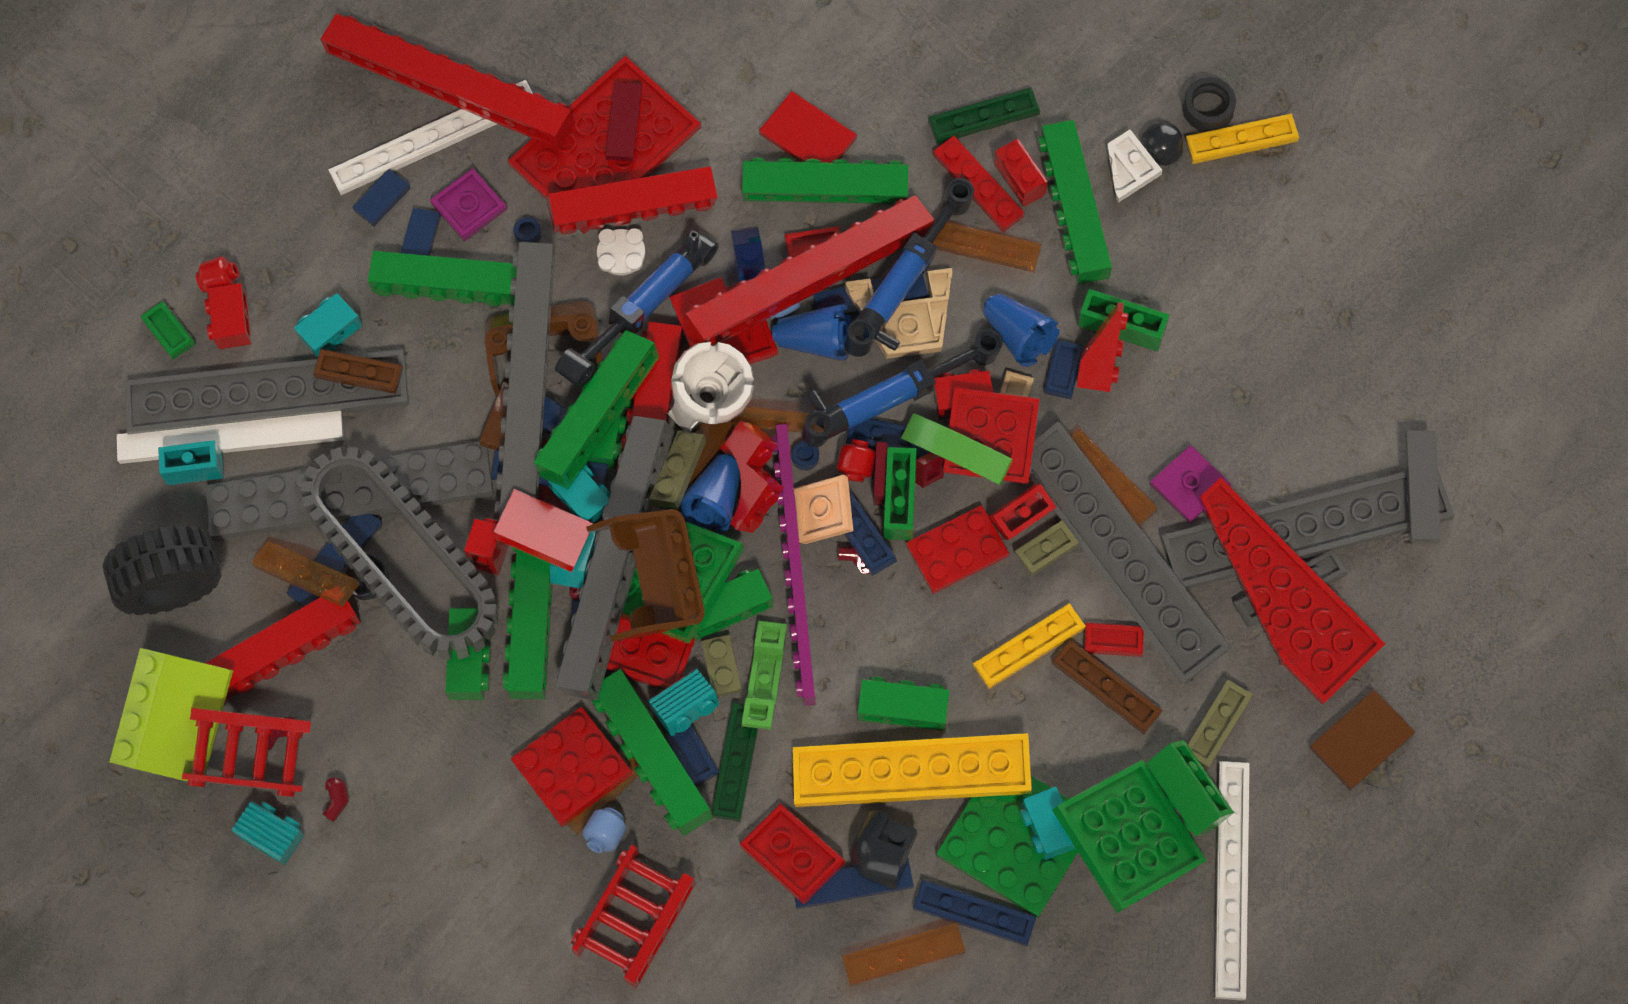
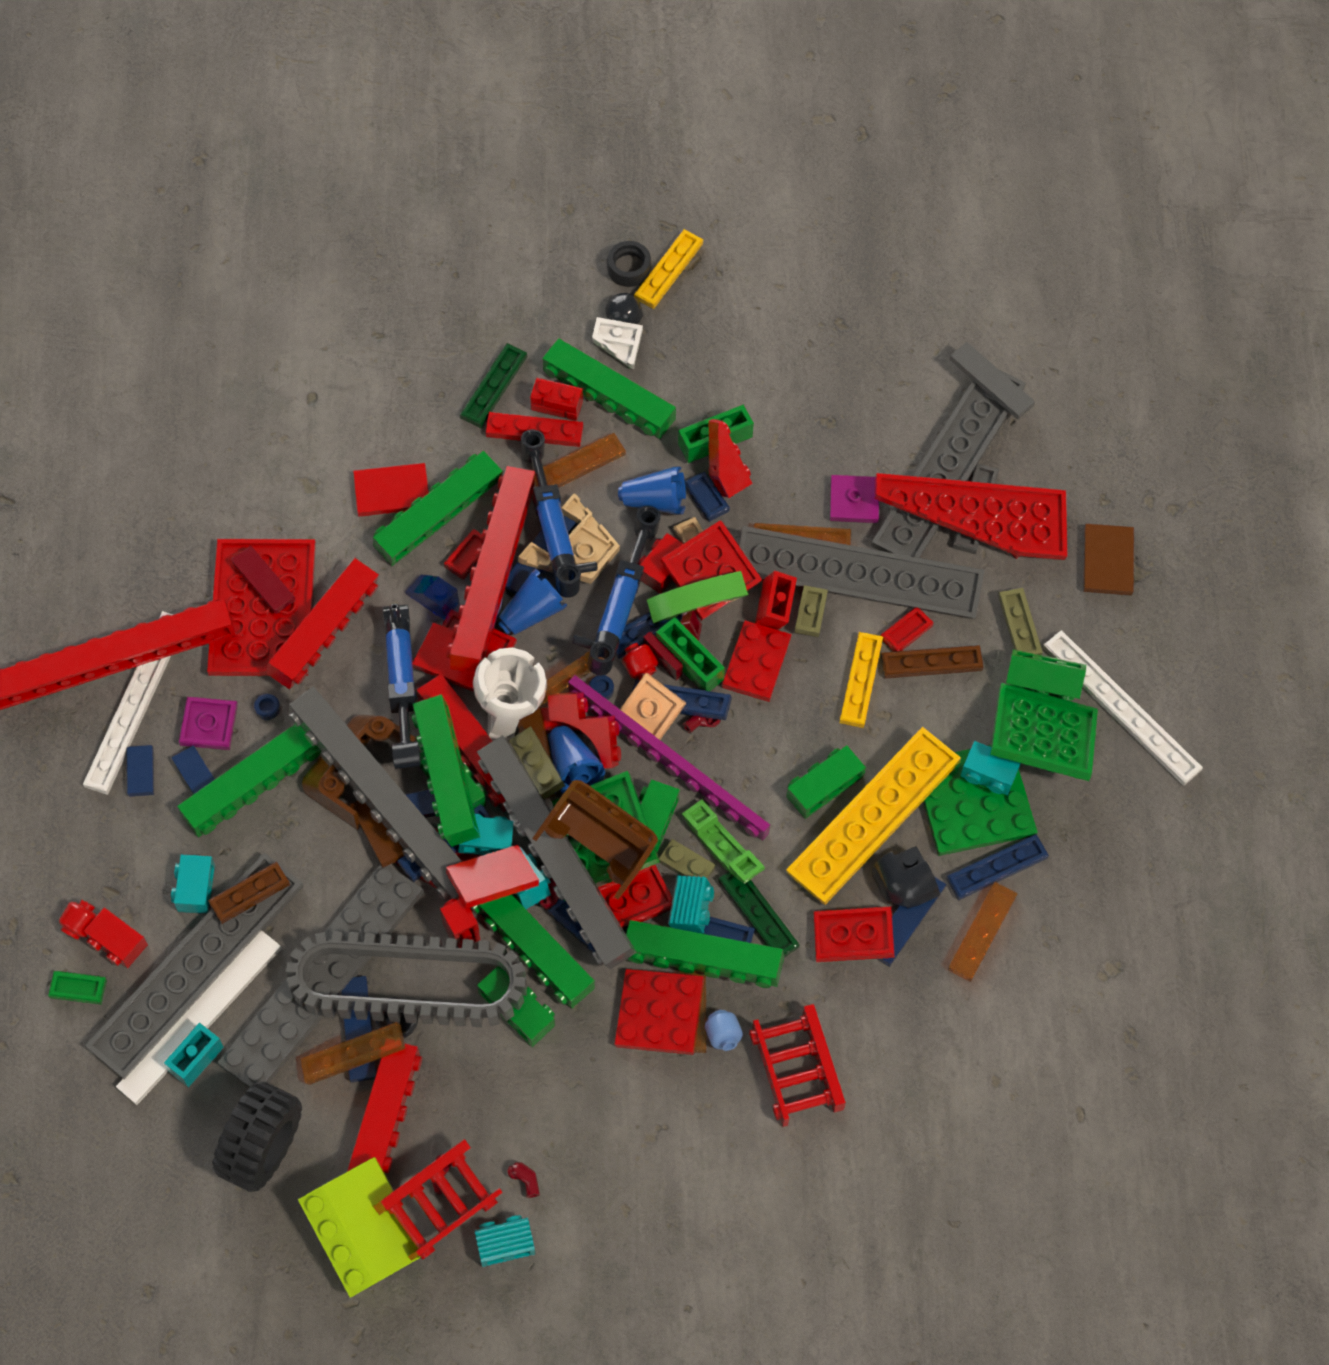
camera: 50 degrees left, 5 degrees down
white piece [597,228,645,276] -> none

